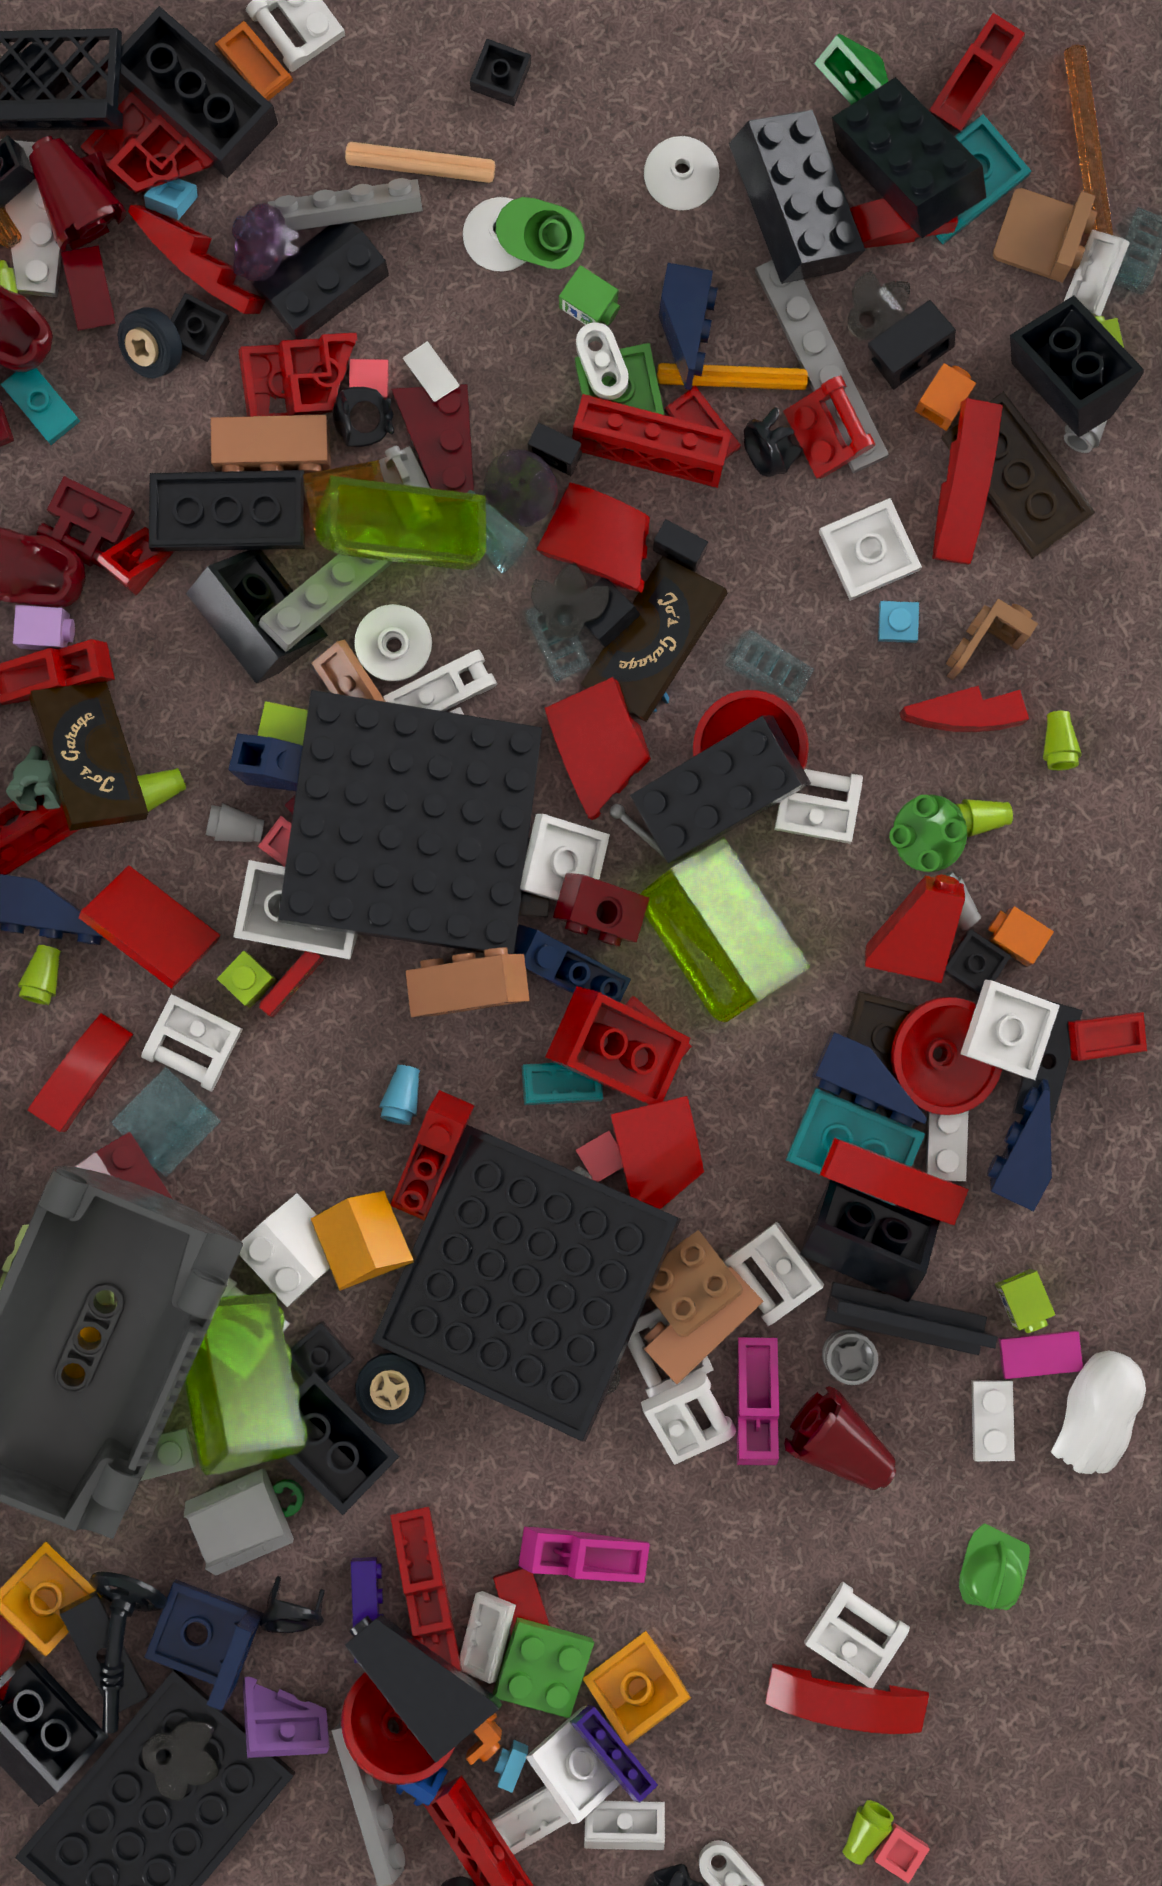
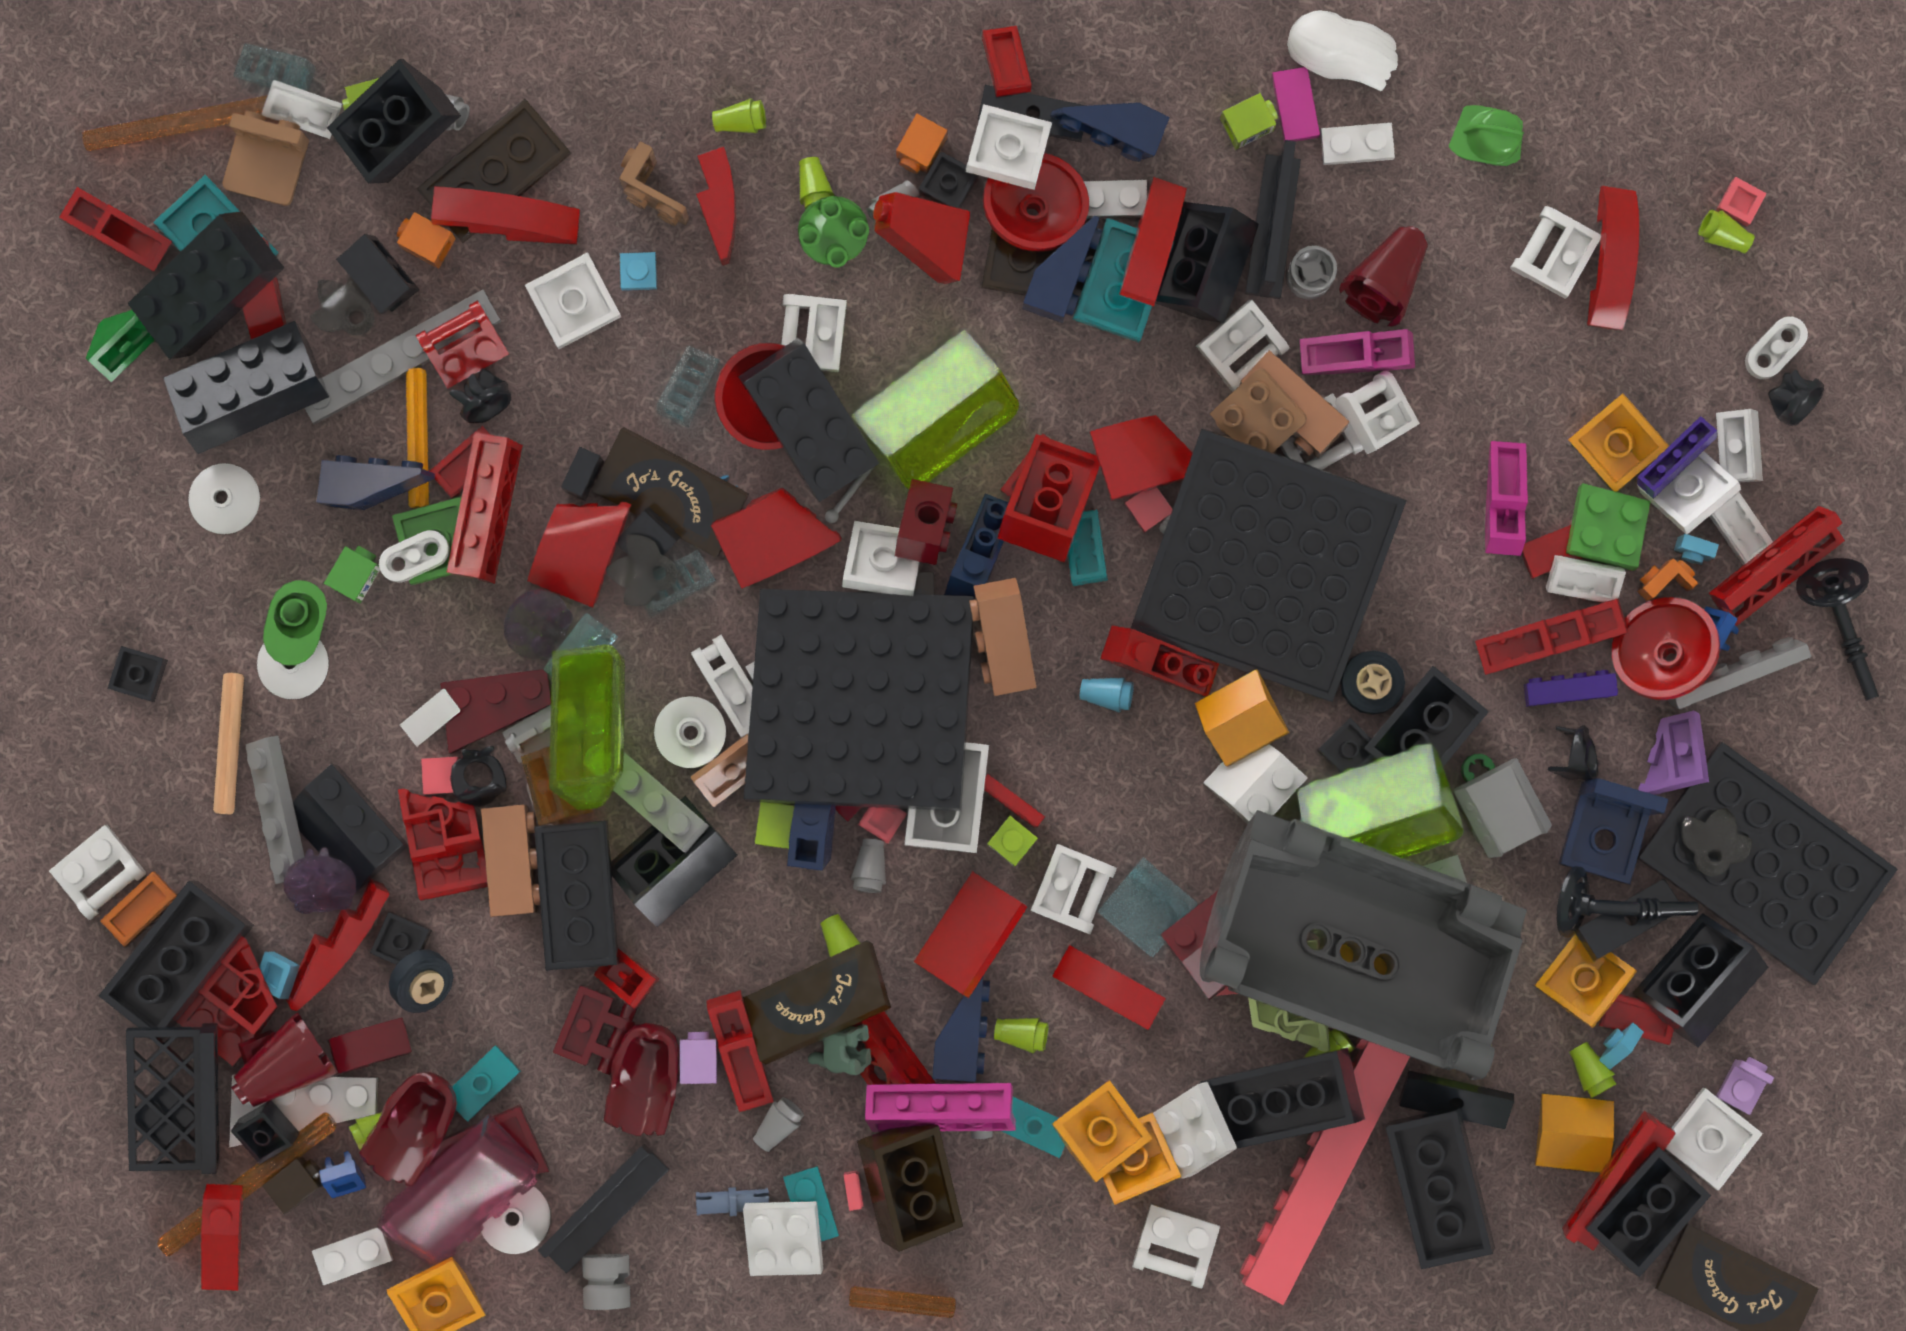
camera: 95 degrees left, 0 degrees up
black slope [345,1615,502,1763] -> none
black piece [528,422,582,476] -> none

